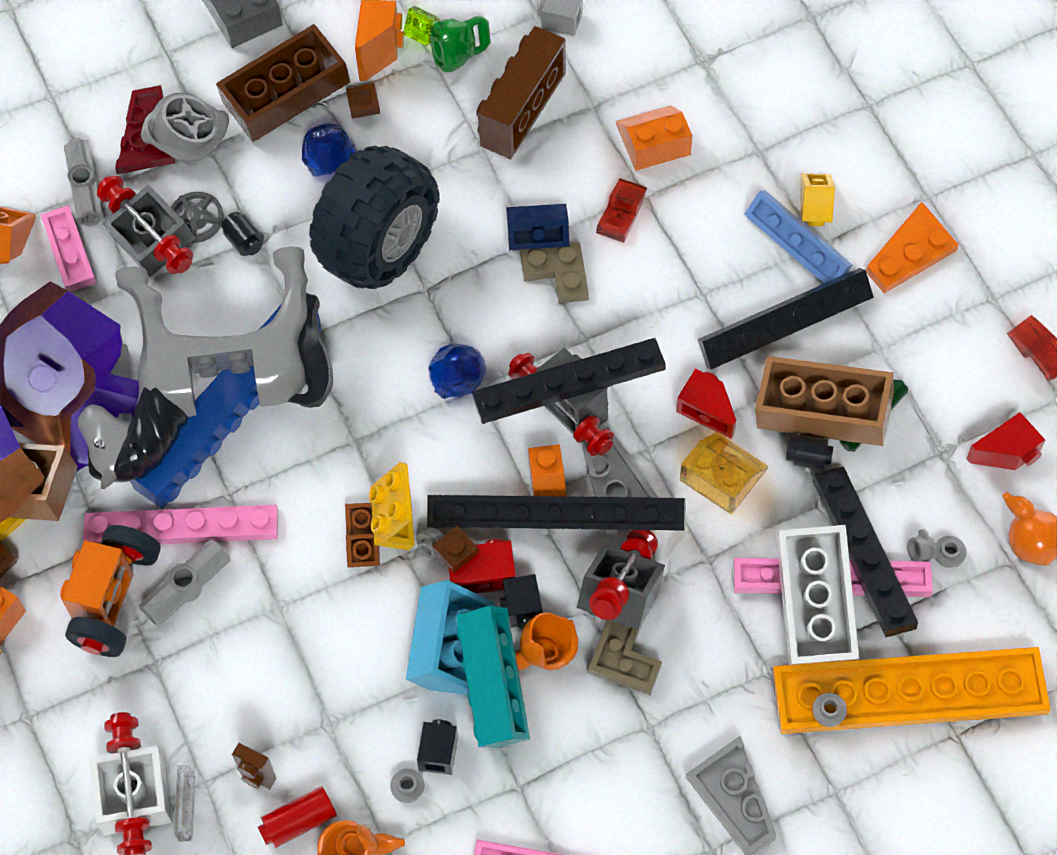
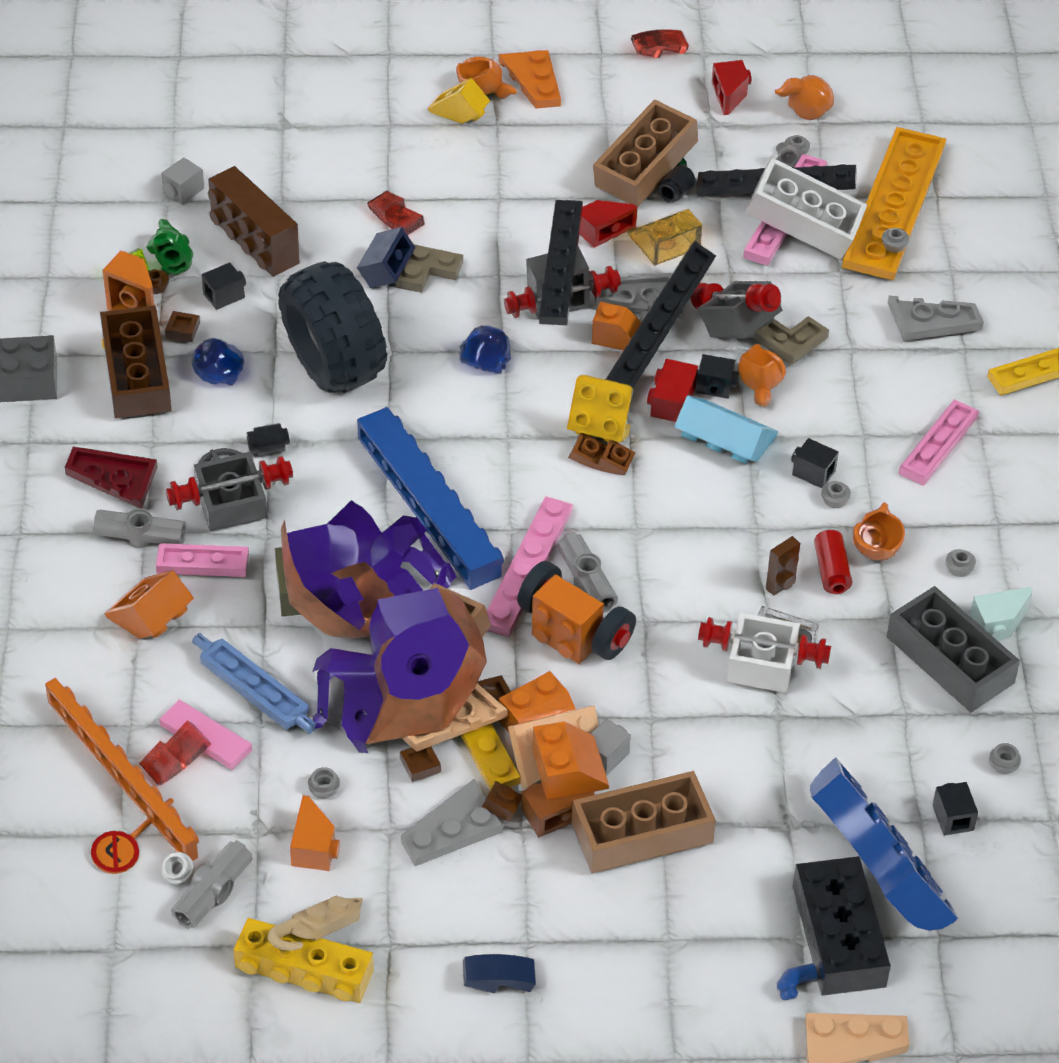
camera: 70 degrees left, 15 degrees down
light grey animal [78,246,334,489] -> none
light grey piece [141,93,229,162] -> none
light grey plate [416,528,444,559] -> none
reddish brown plate [432,526,479,573] -> none
teal brick [456,605,530,748] -> none
orange slope [616,105,693,171] -> none
black plate [698,268,874,370] -> none
medium blue plate [744,190,853,283] -> none
none -> reddish brown plate [148,269,169,294]
none -> black brick [201,262,246,310]
none -> orange hair [456,56,517,99]

